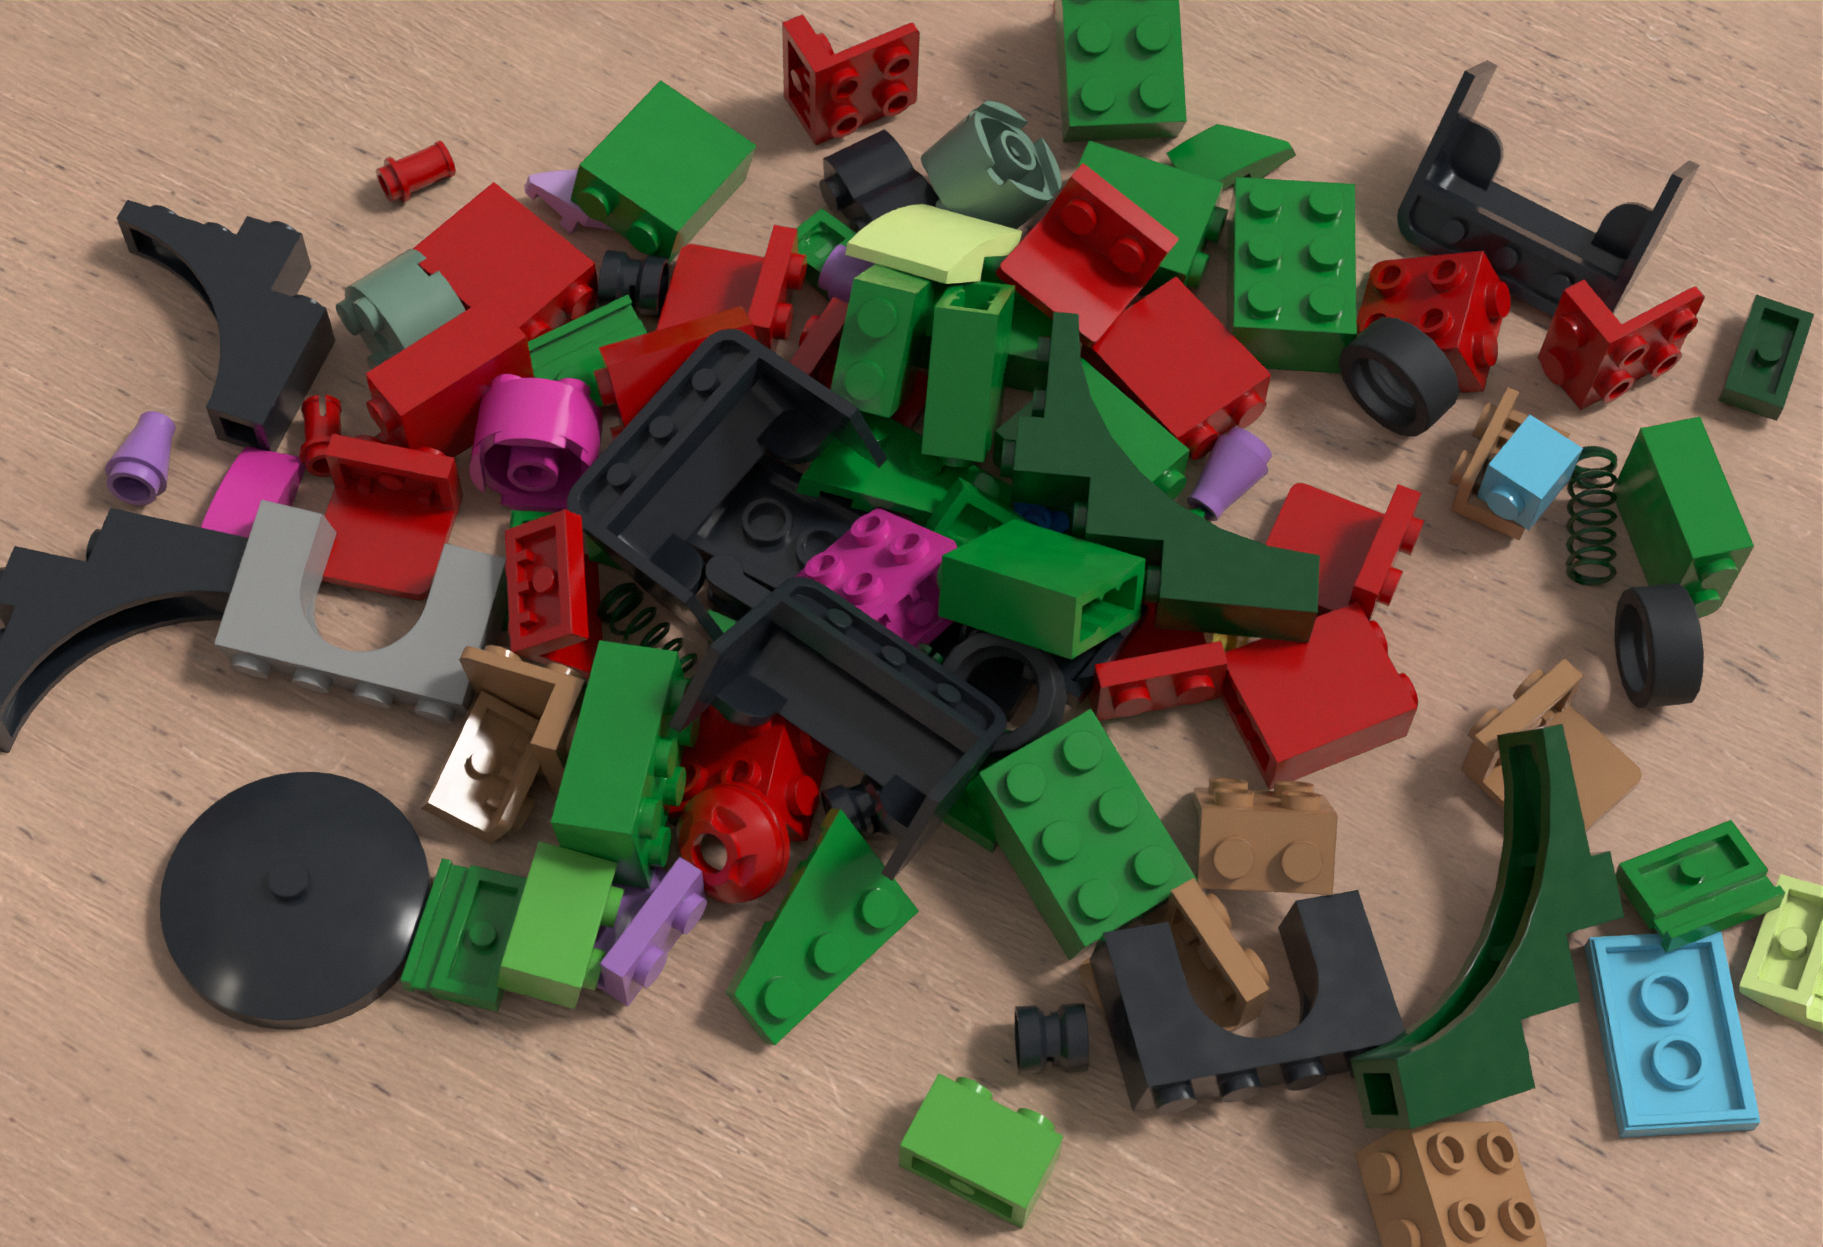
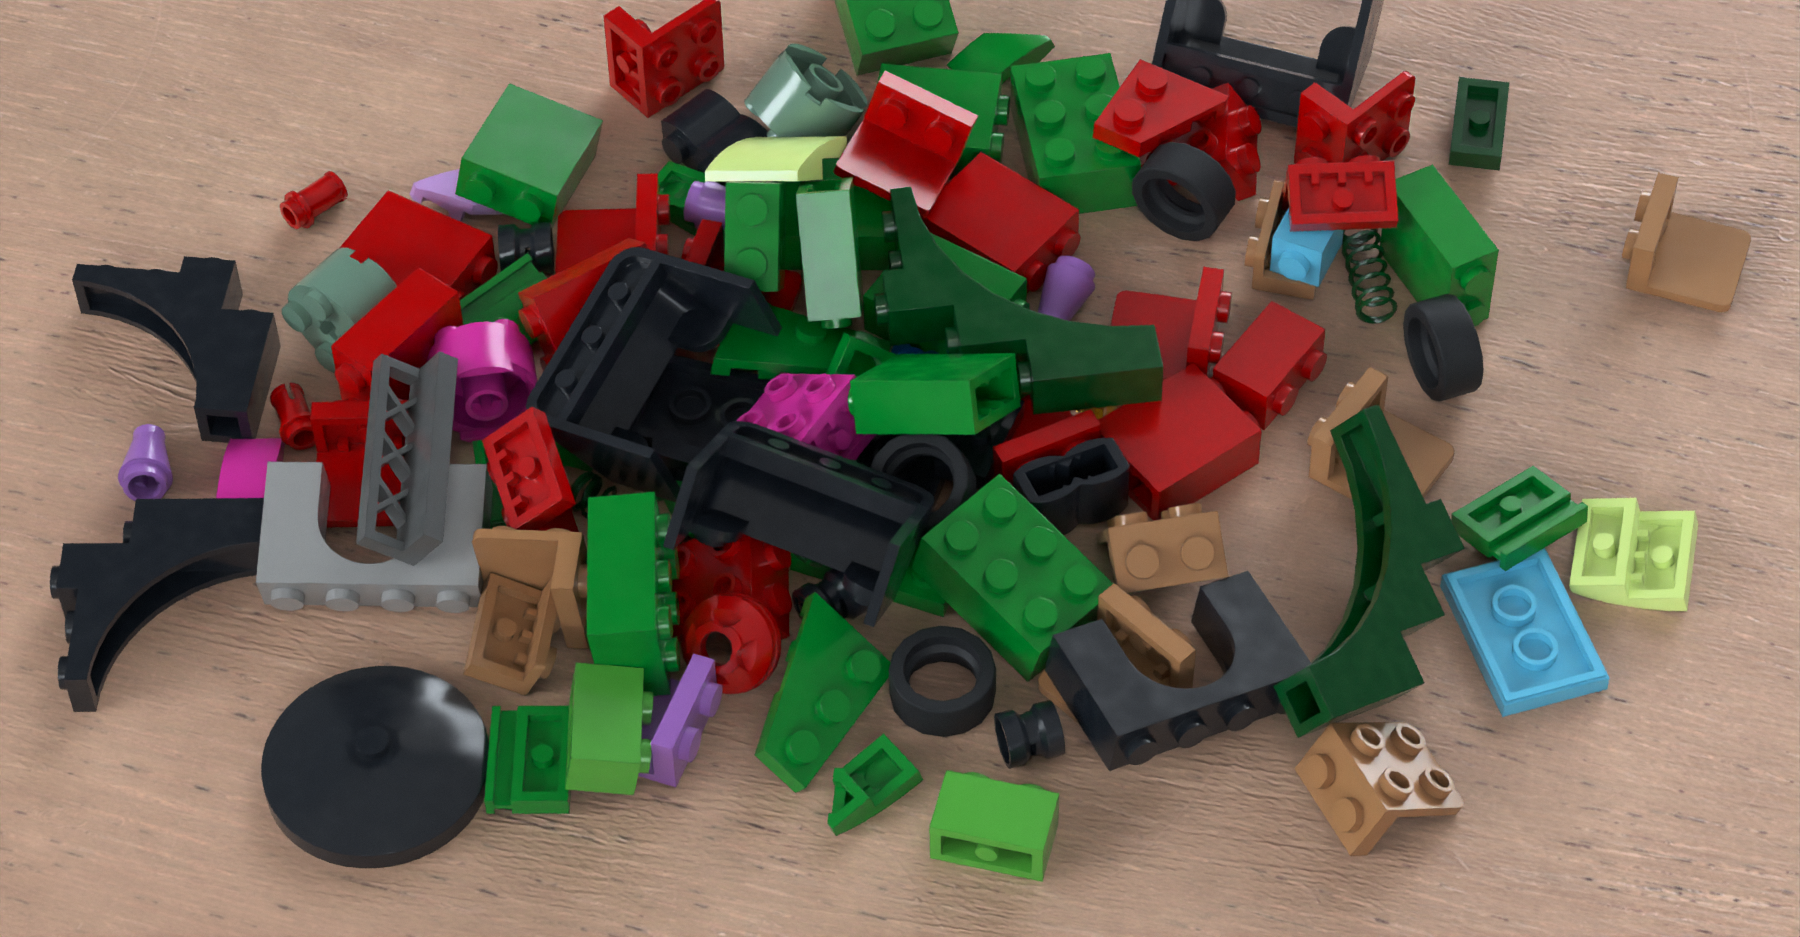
camera: 10 degrees left, 10 degrees down
none -> dark grey fence [356,351,458,566]
none -> green slope [827,733,923,836]
none -> black tyre [889,626,996,737]
none -> black brick [1013,438,1130,535]
none -> red wing [1092,59,1229,157]
none -> red brick [1212,301,1327,430]
none -> red bracket [1281,155,1398,232]

